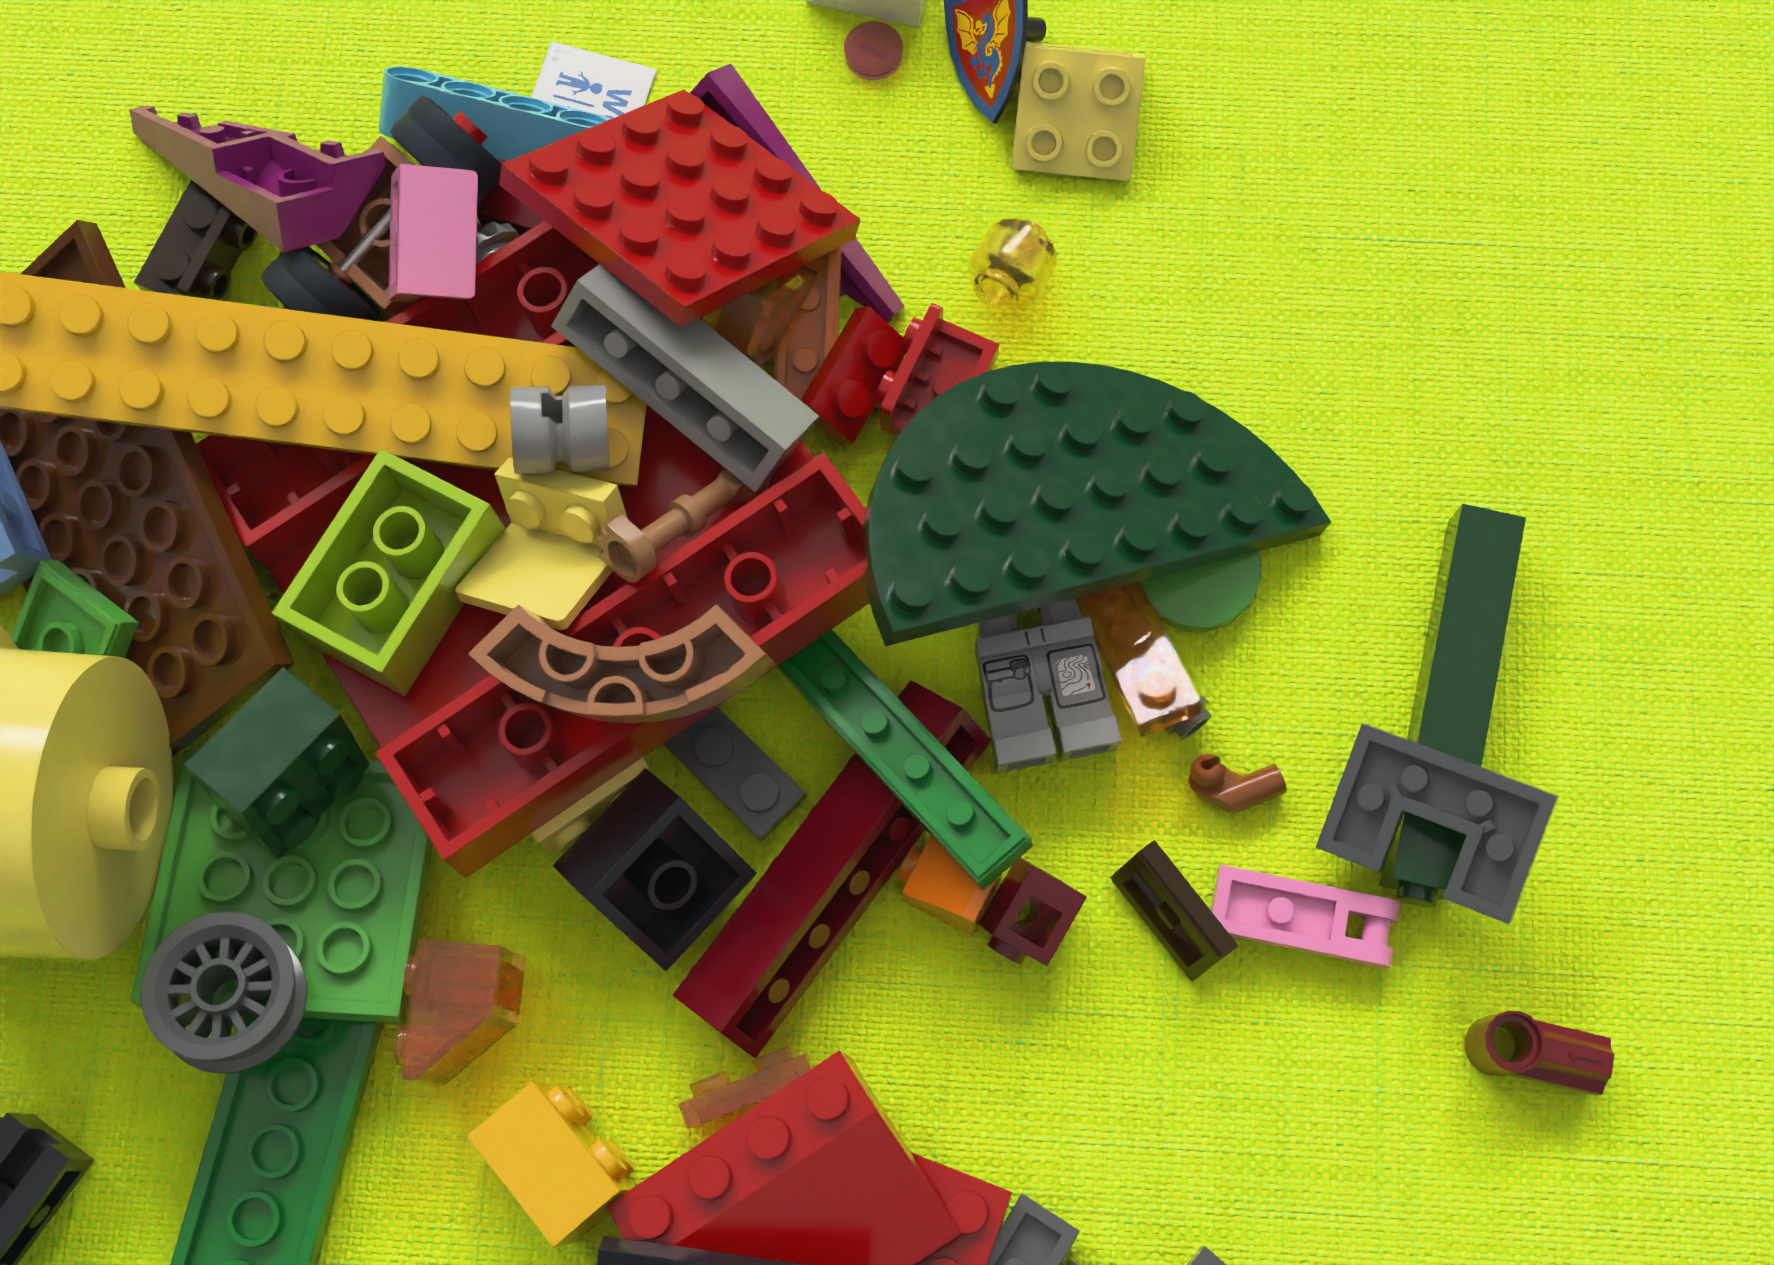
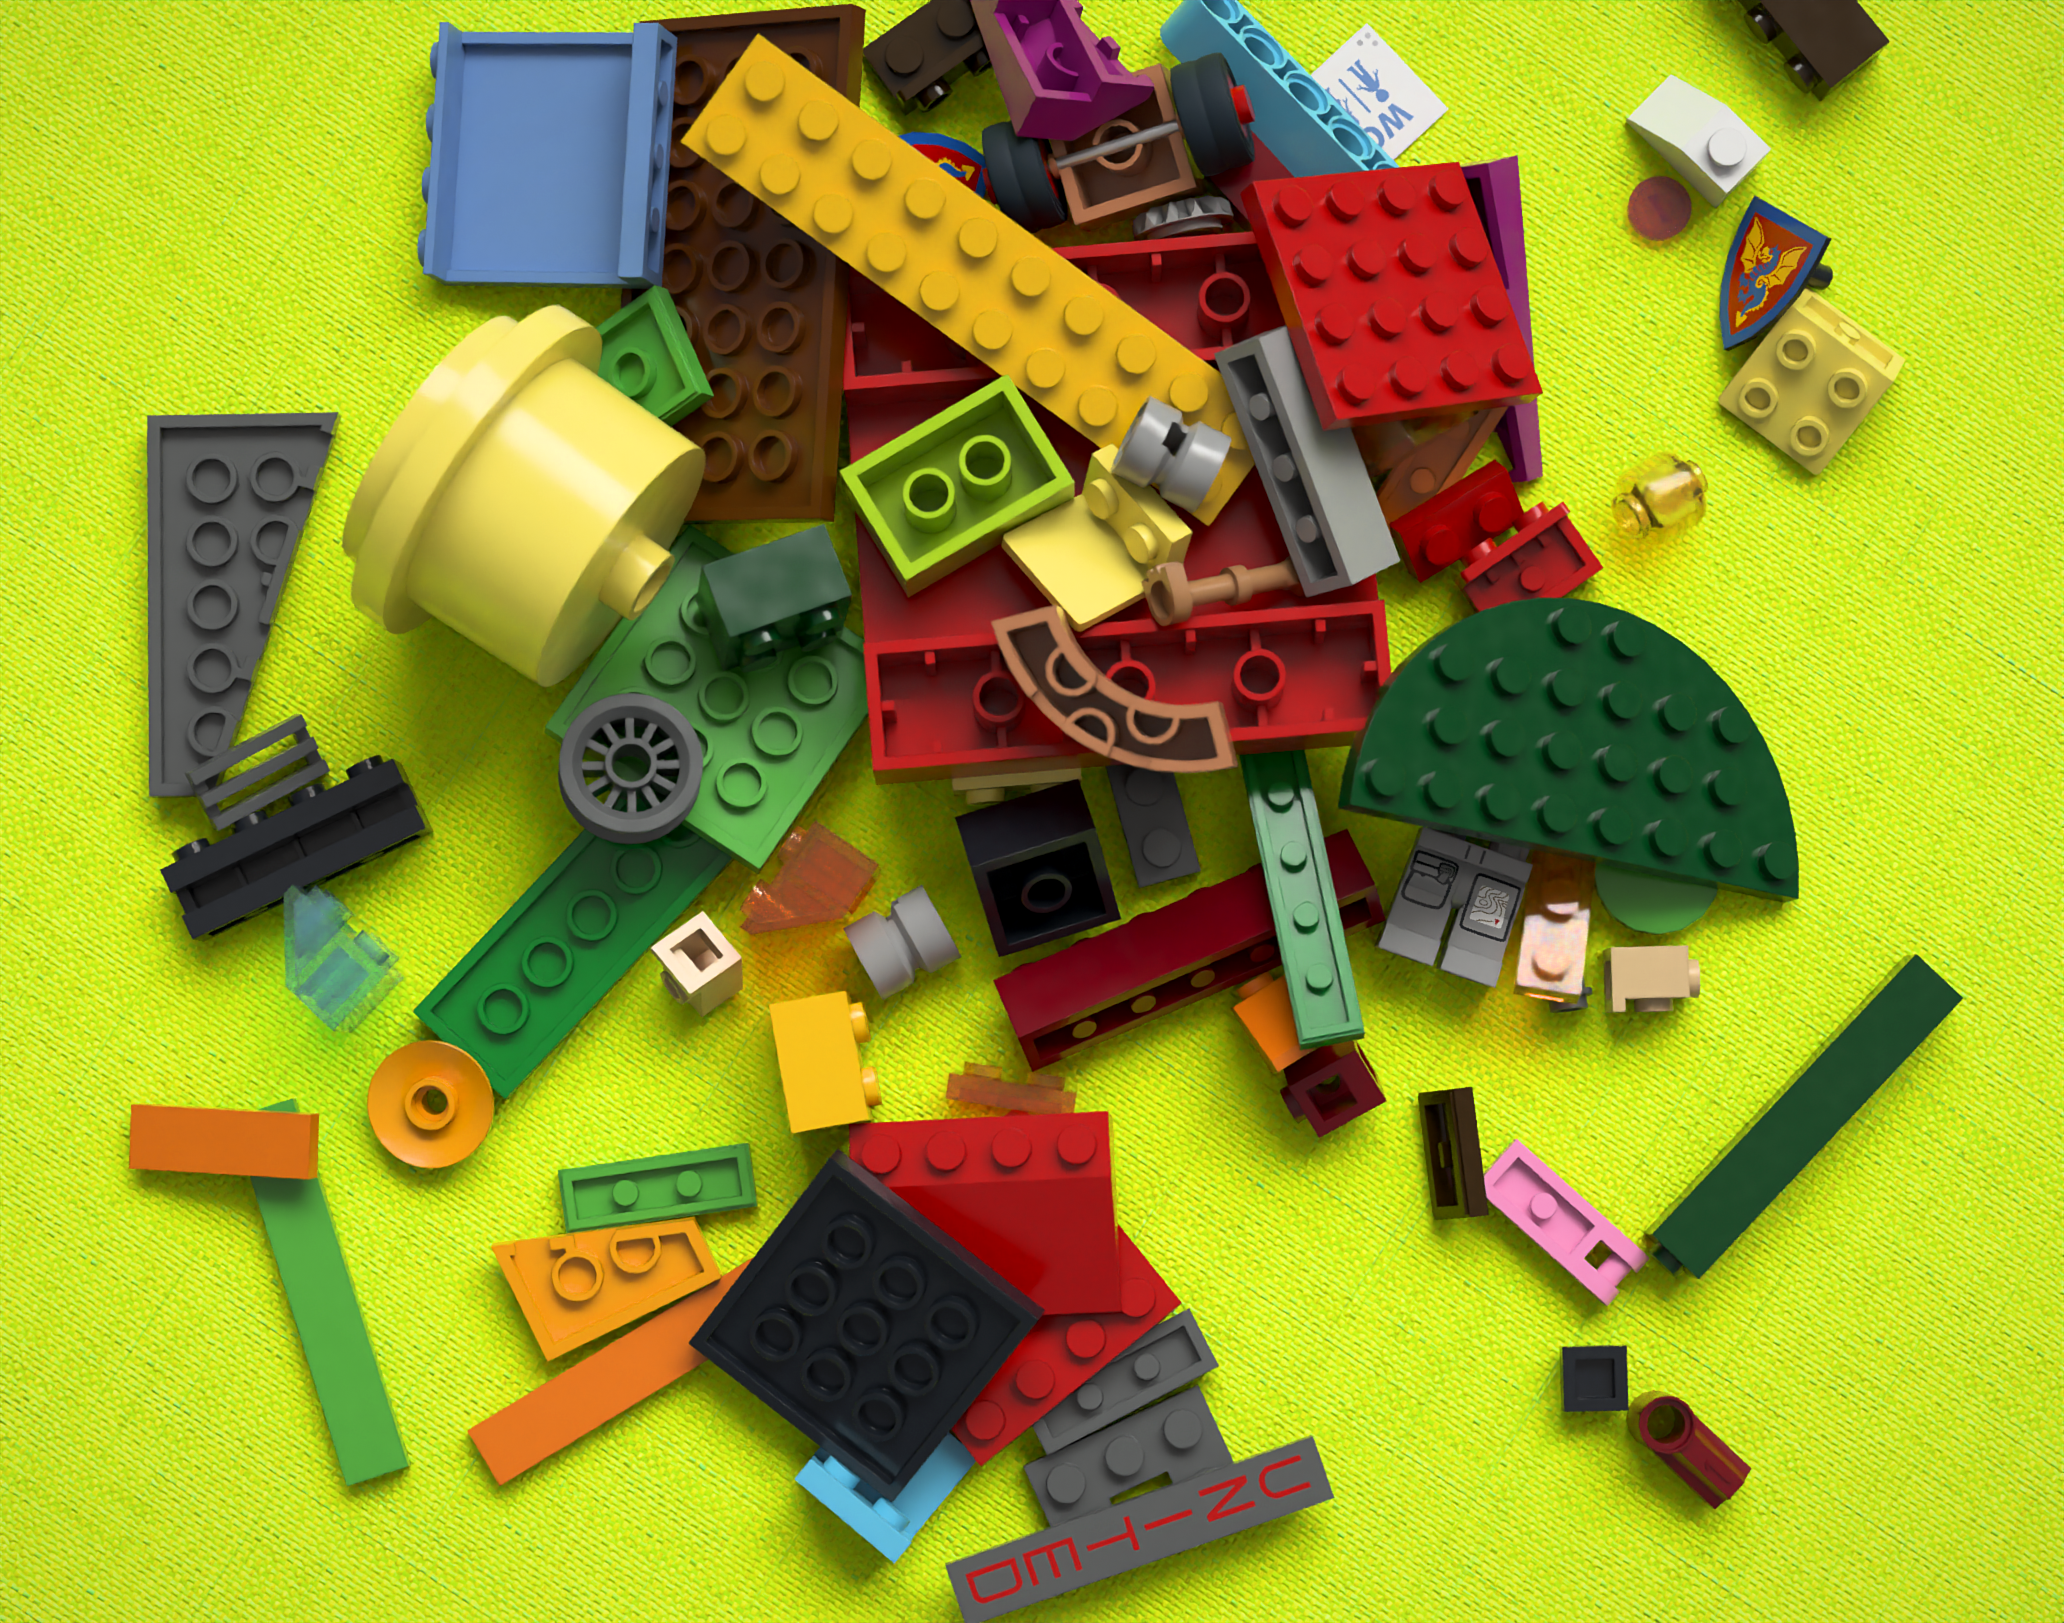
camera: 25 degrees right, 10 degrees up
bright pink panel [388,164,478,303] -> none
dark orange arm [1188,754,1287,813] -> none
dark grey plate [1316,723,1560,924] -> none
none -> tan brick [651,911,743,1017]
none -> light grey wheel [843,885,962,1000]
none -> black plate [1559,1344,1629,1412]
none -> tan brick [1603,946,1700,1013]

